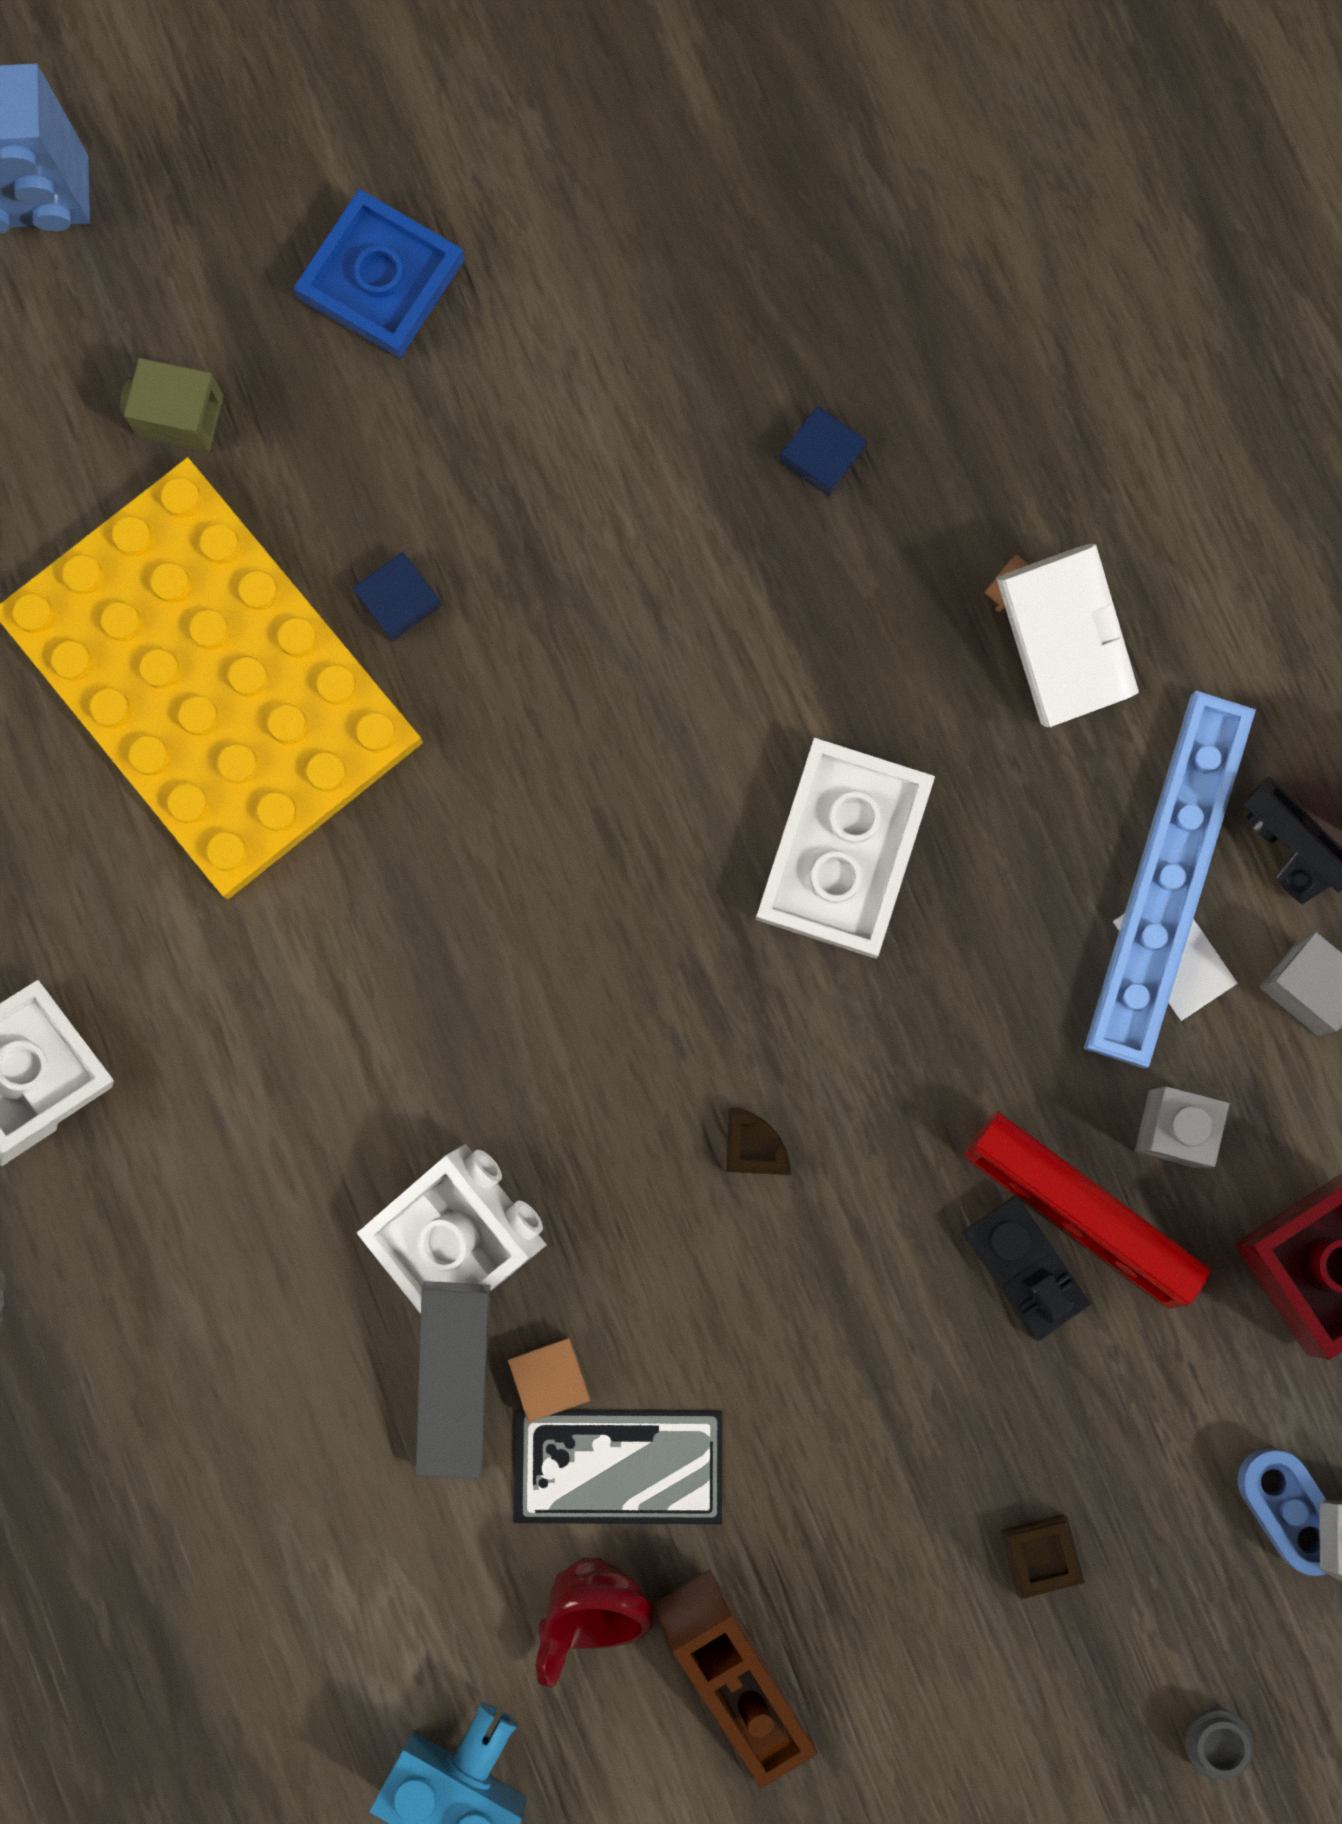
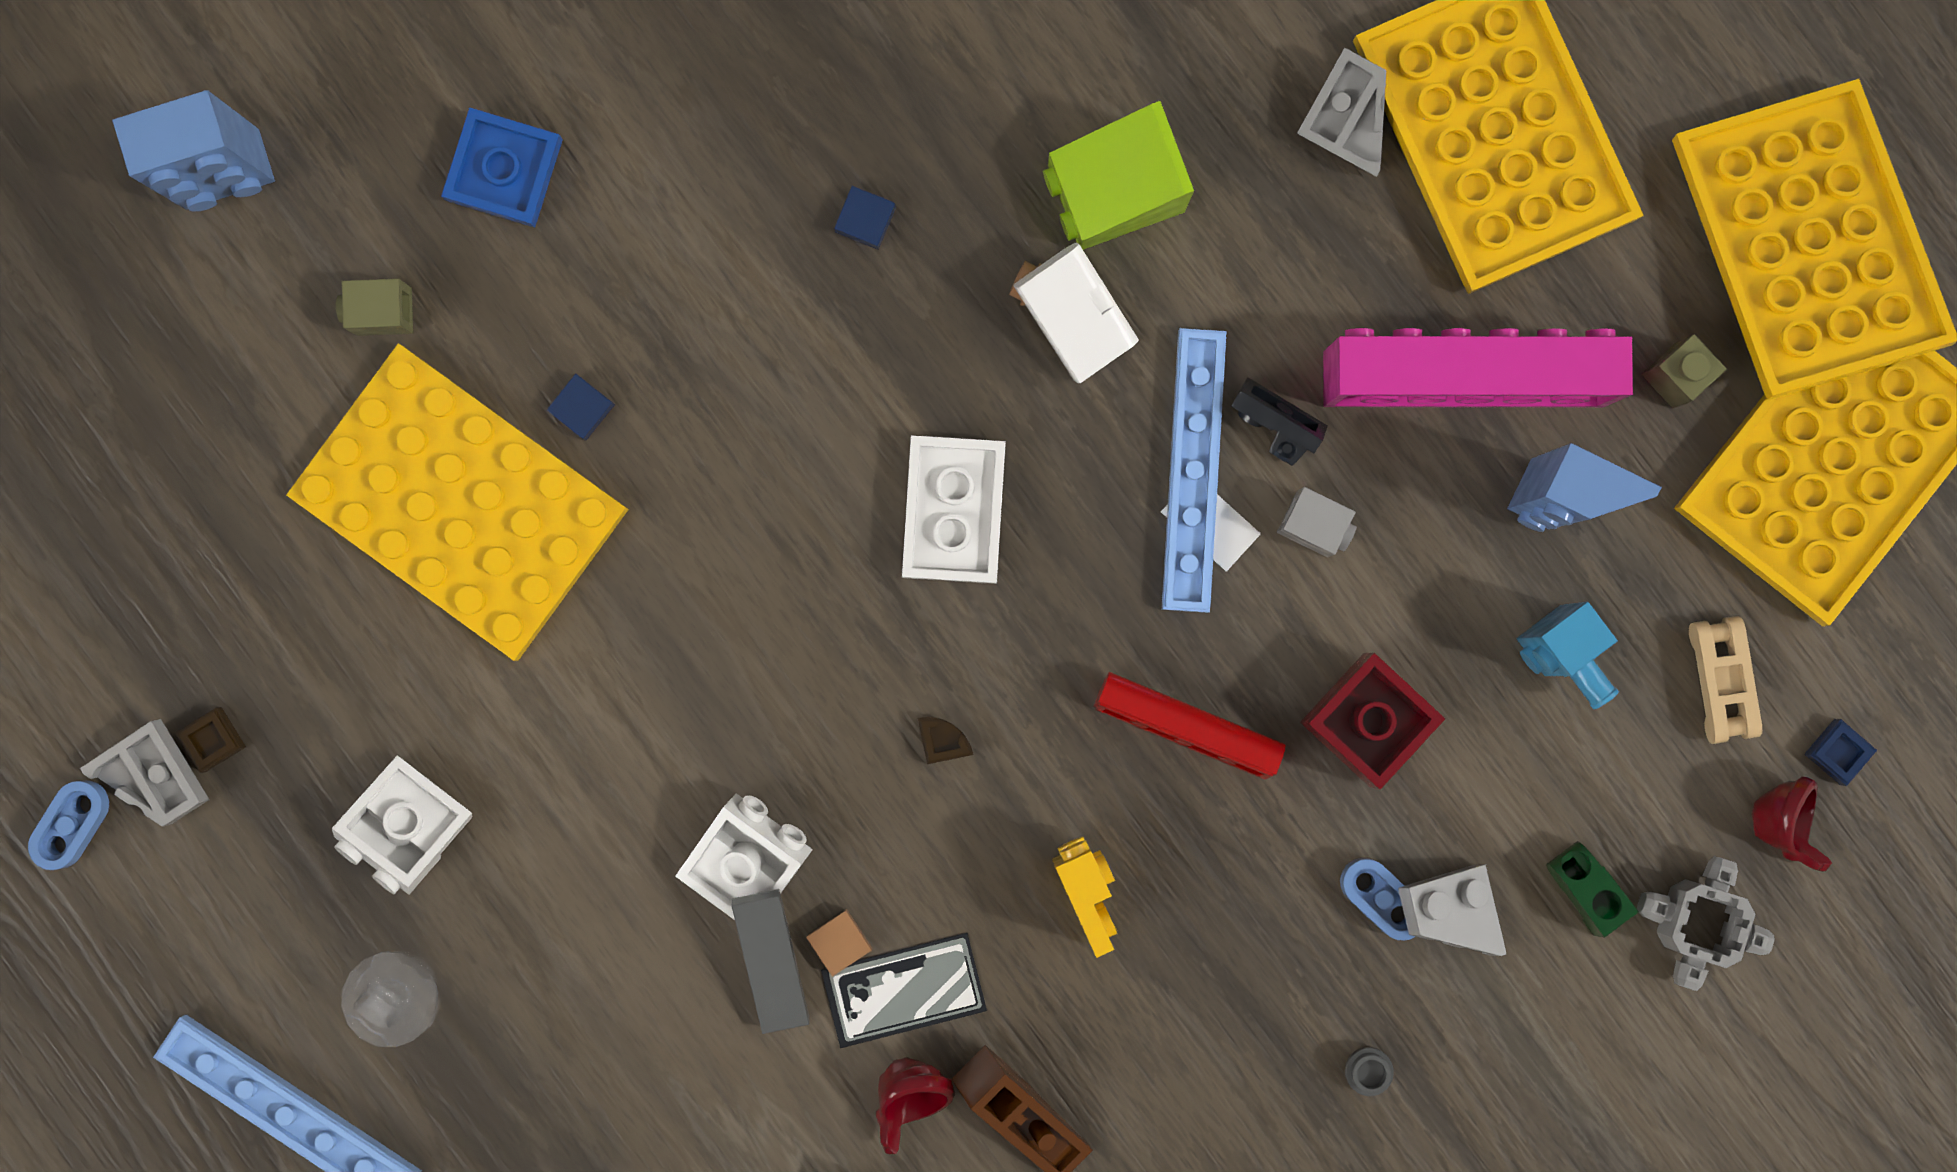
camera: 15 degrees left, 5 degrees up
black hinge [961,1196,1091,1341] -> none
dark brown tile [1001,1514,1085,1599] -> none
light grey brick [1134,1086,1230,1168] -> none
none -> lime slope [1043,101,1194,250]
none -> yellow plate [1052,836,1118,958]

